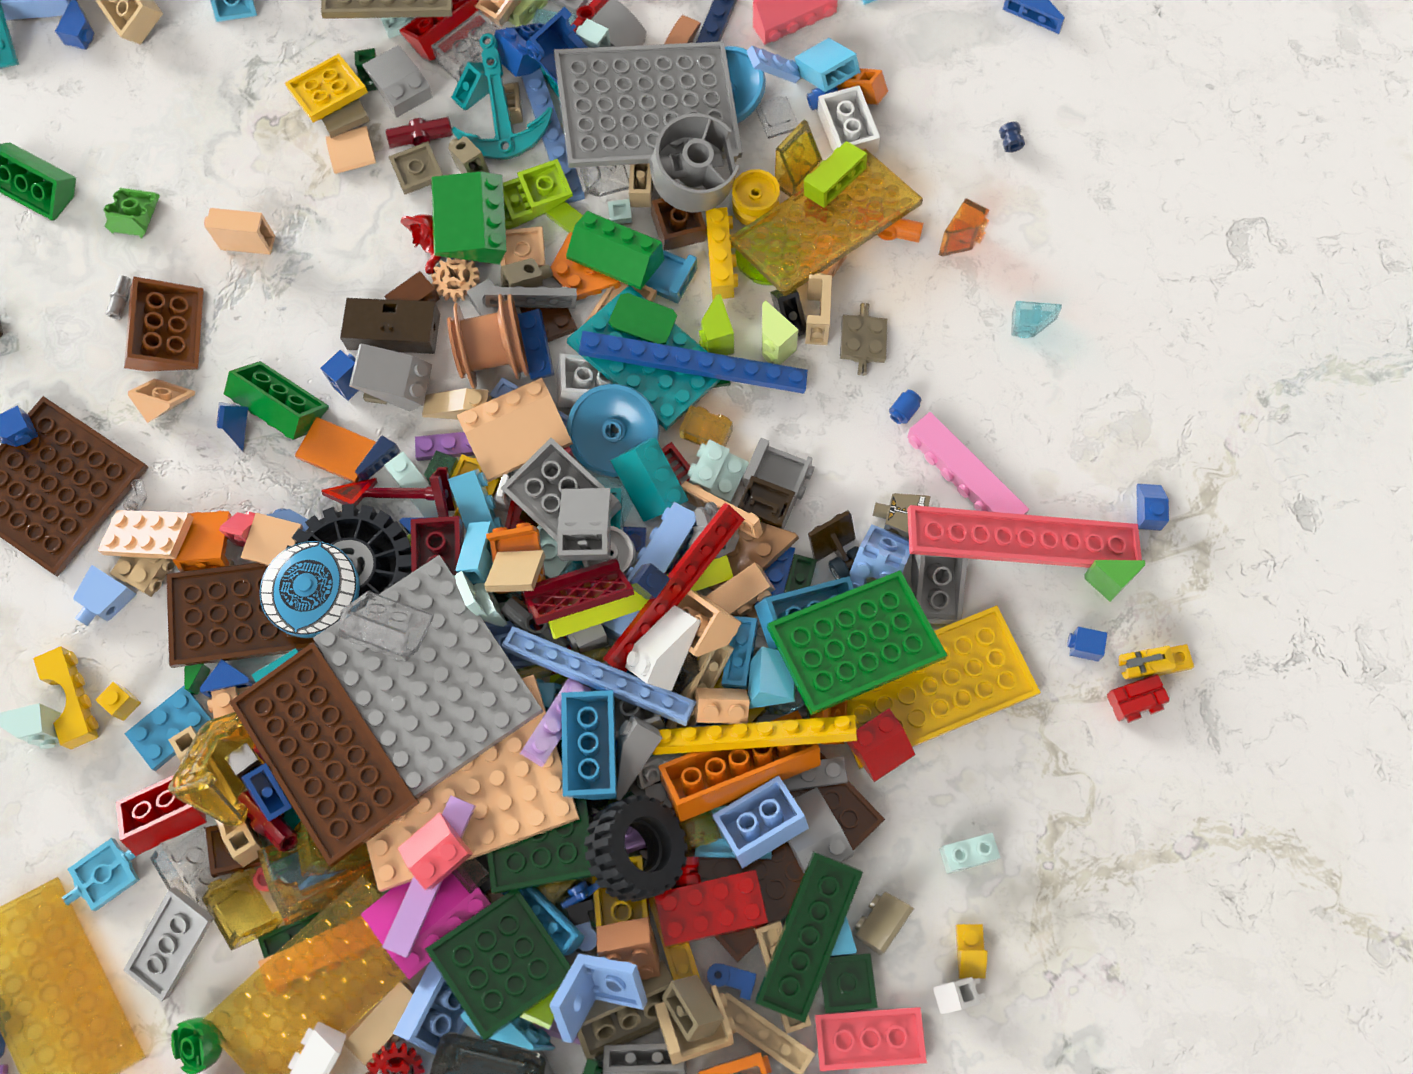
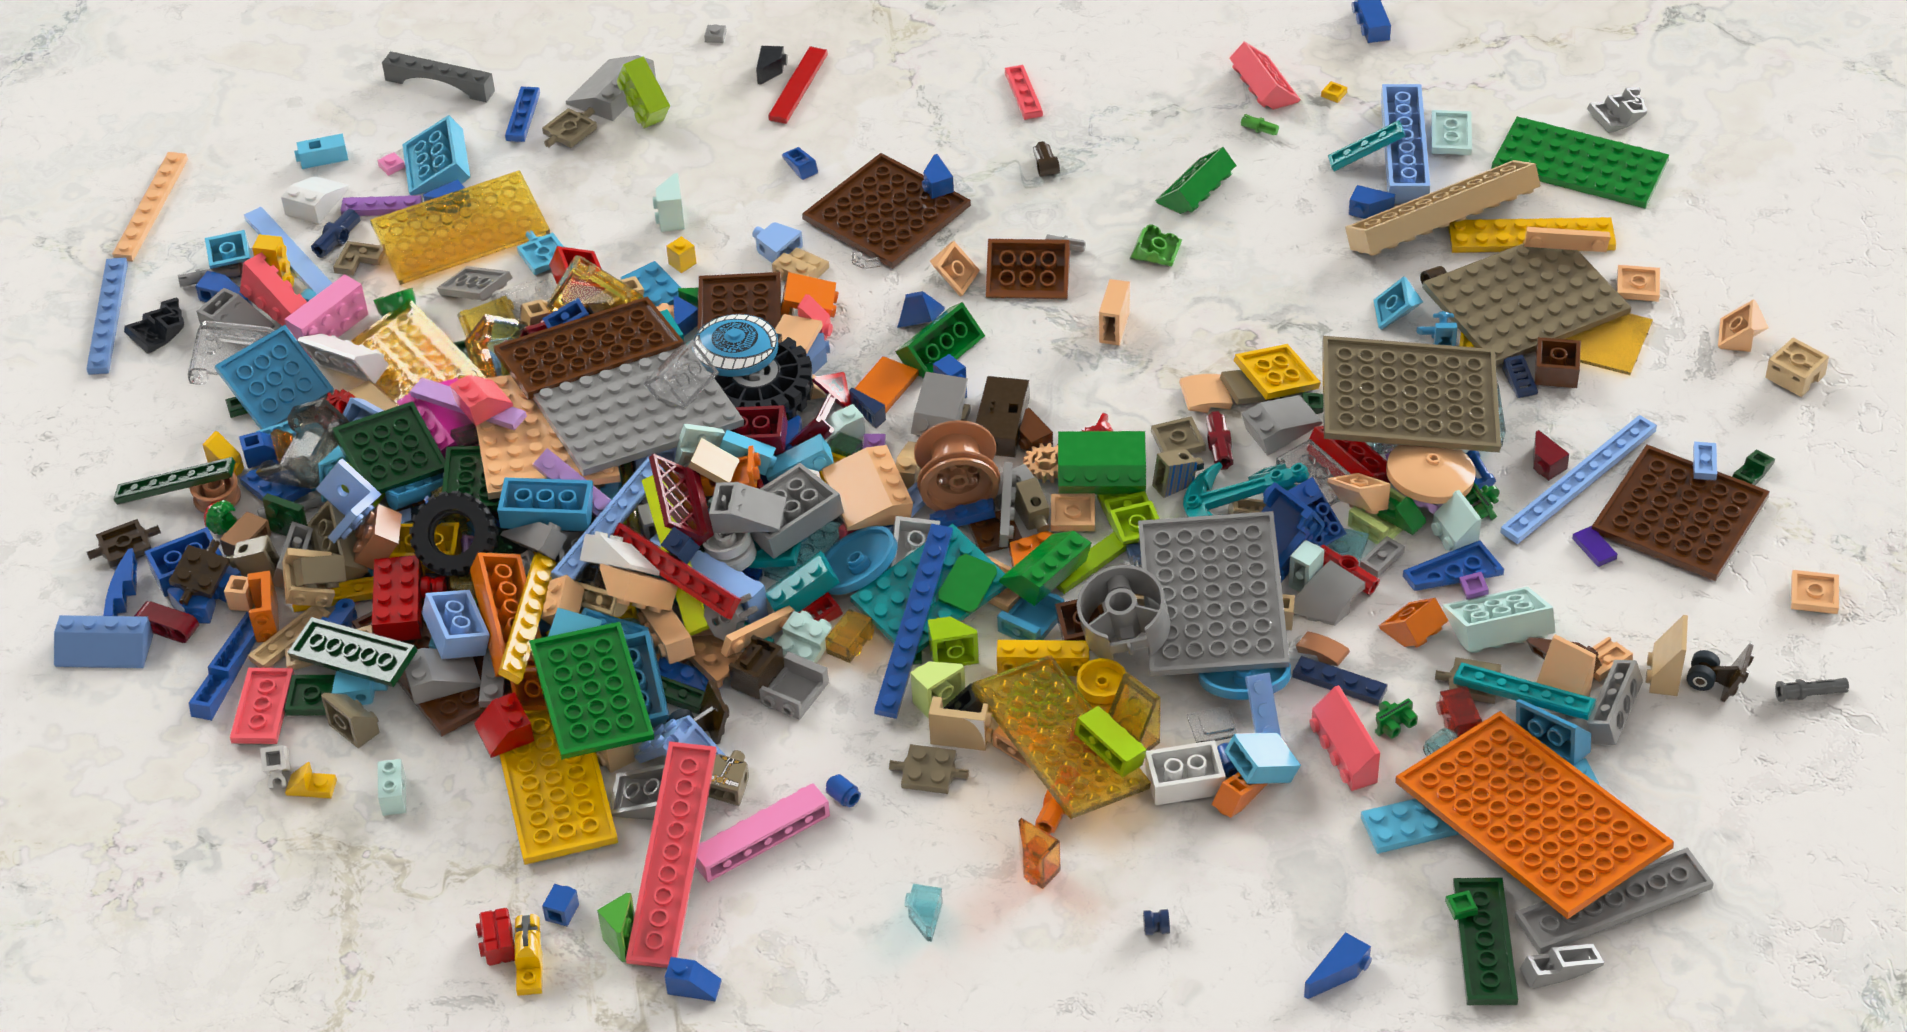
camera: 95 degrees right, 25 degrees down
yellow arch [33,646,99,749] -> none
light nougat plate [98,510,194,559] -> none

